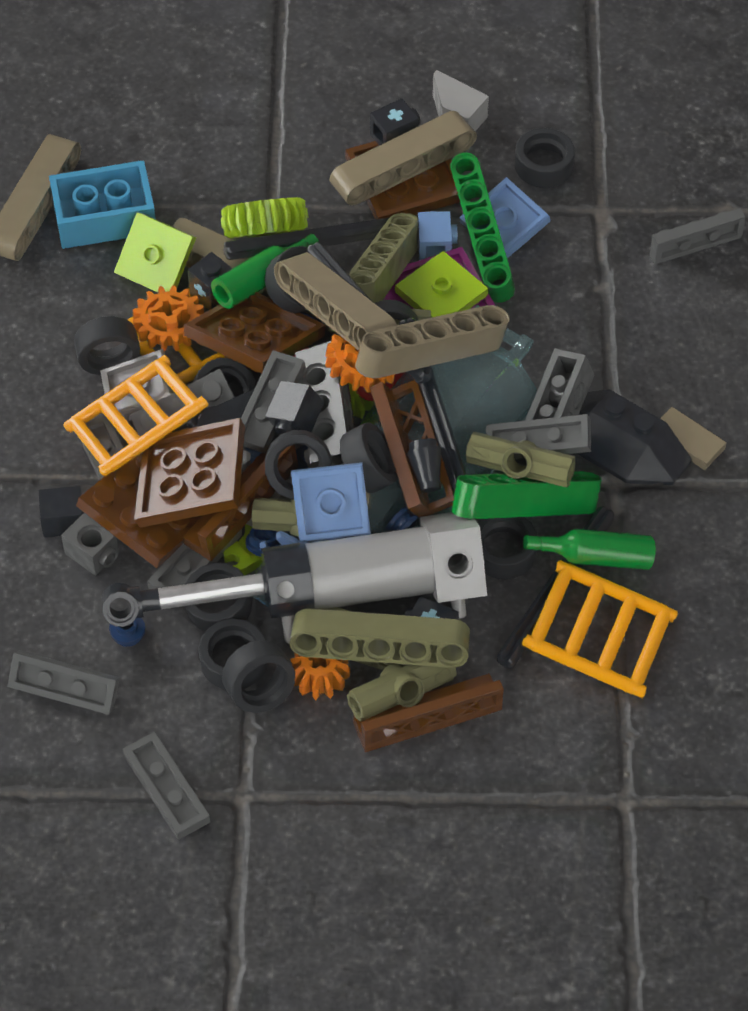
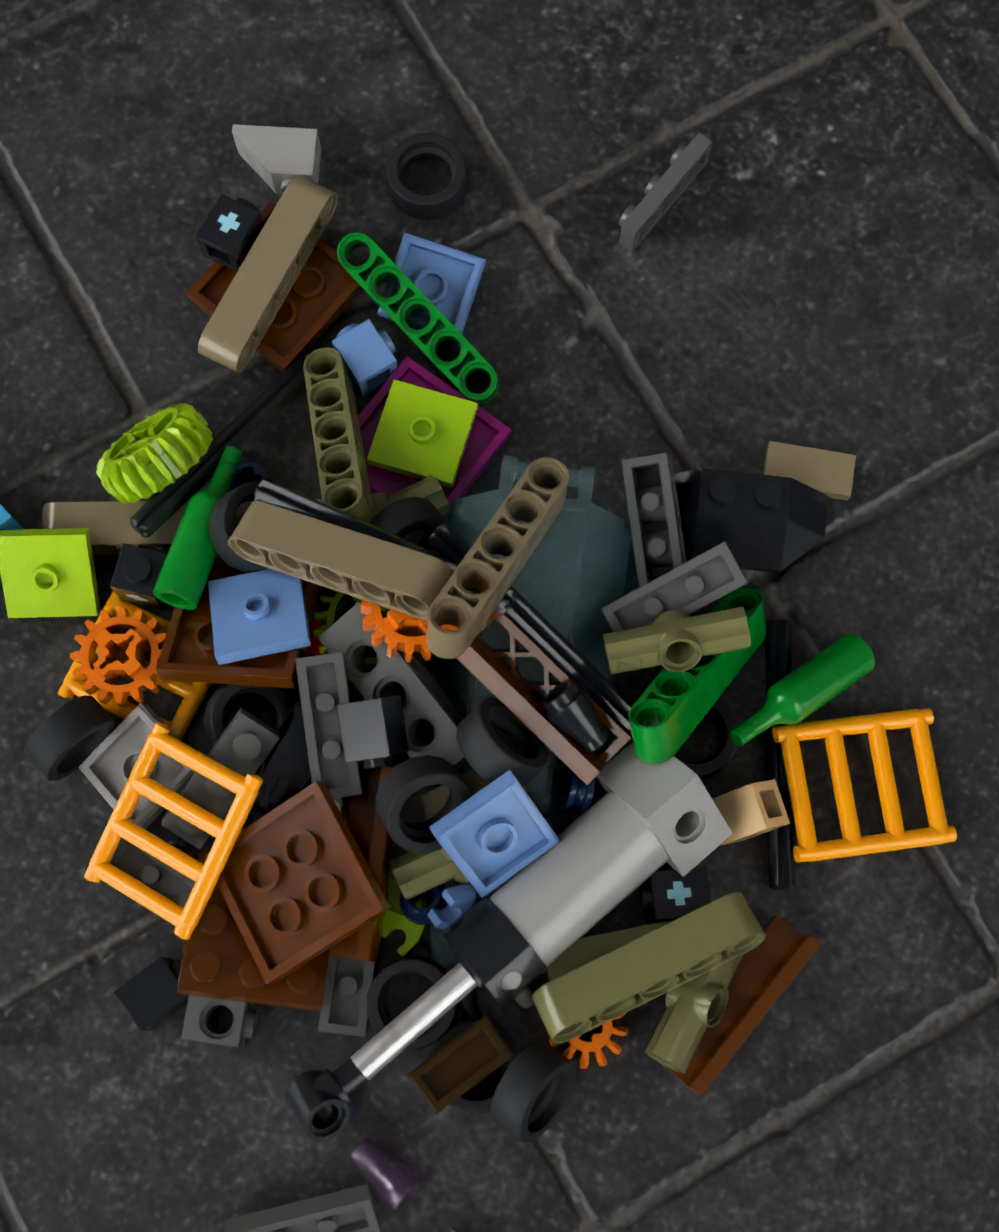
camera: 30 degrees left, 20 degrees up
none -> medium blue plate [208,569,311,665]
none -> clear purple cone [349,1137,422,1211]
none -> dark brown tile [407,1015,514,1115]
none -> tan brick [712,779,790,845]

